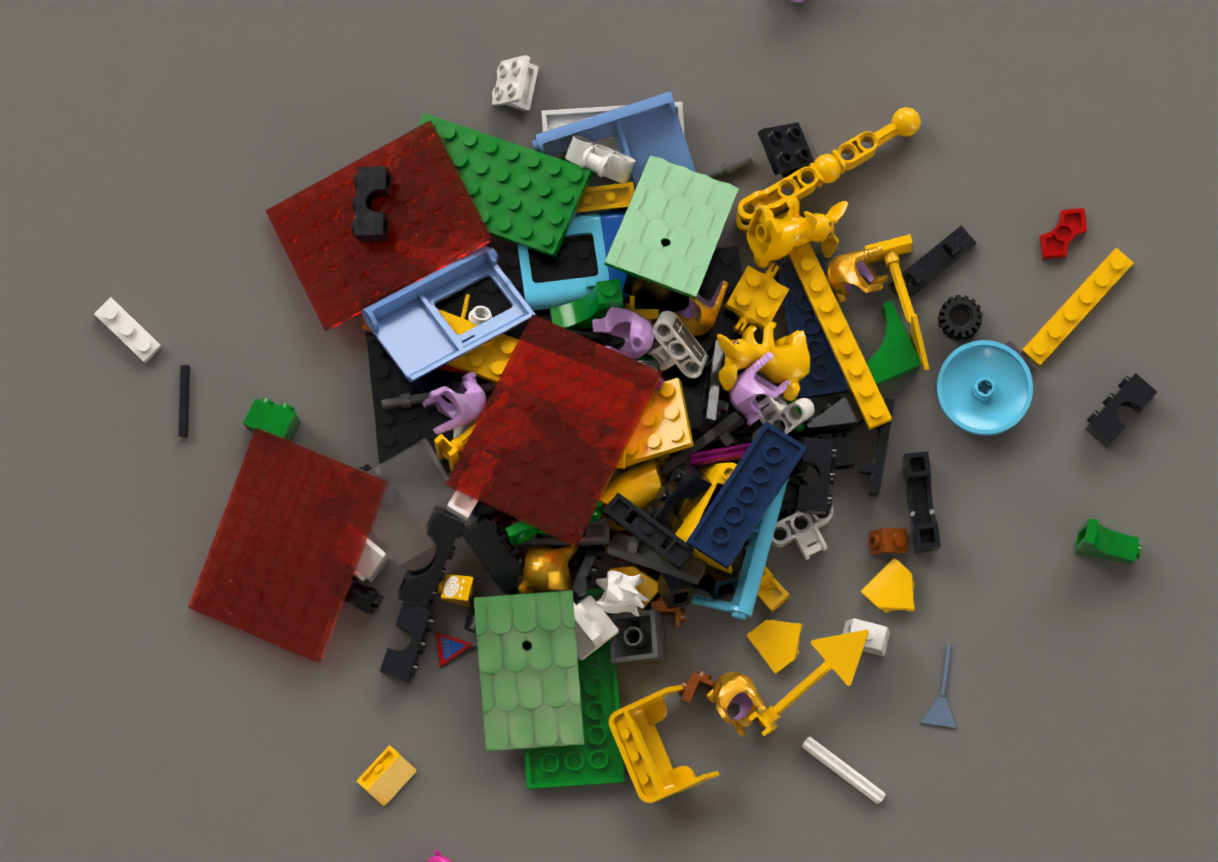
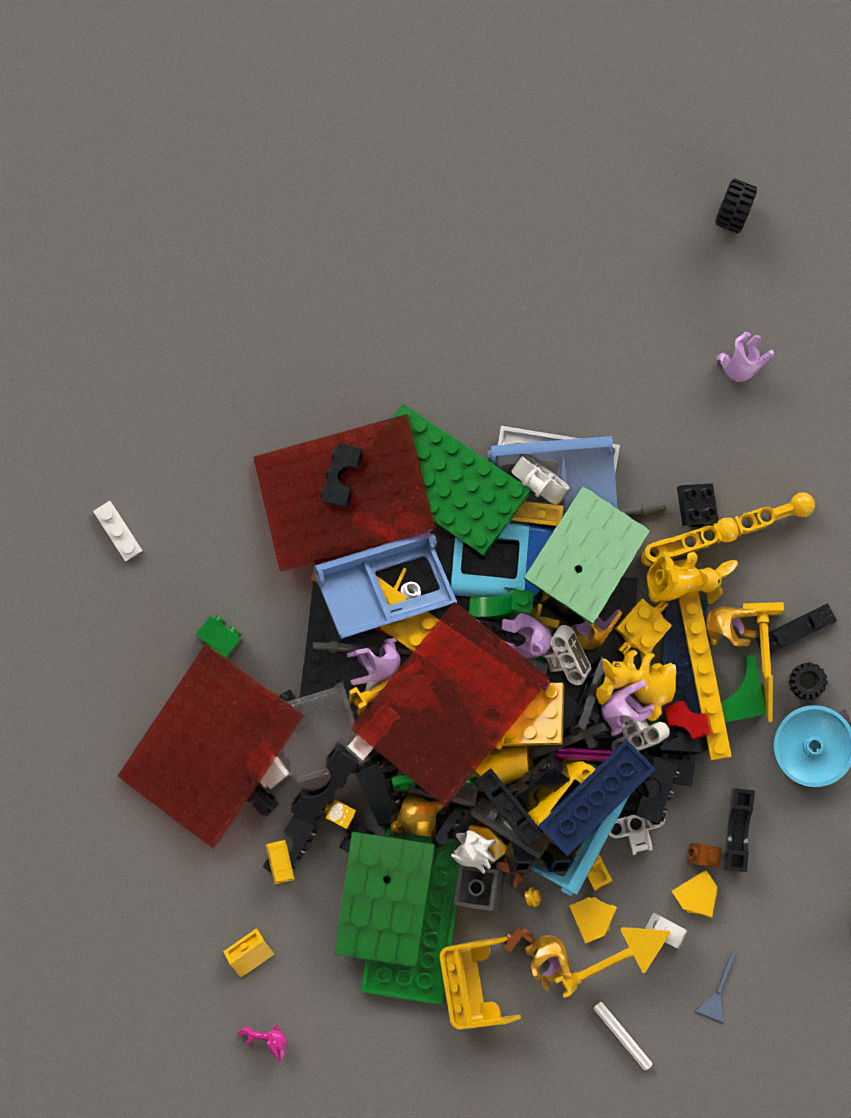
camera: 10 degrees right, 5 degrees up
black bar [179,365,190,437] -> none
piece [435,632,477,668] -> none
white bracket [492,55,539,112] -> none
white bracket [573,595,619,661] -> none
black hinge [859,398,895,497] -> none
none -> yellow tile [266,840,295,885]
none -> yellow plate [525,886,541,907]
none -> red tile [664,701,713,740]

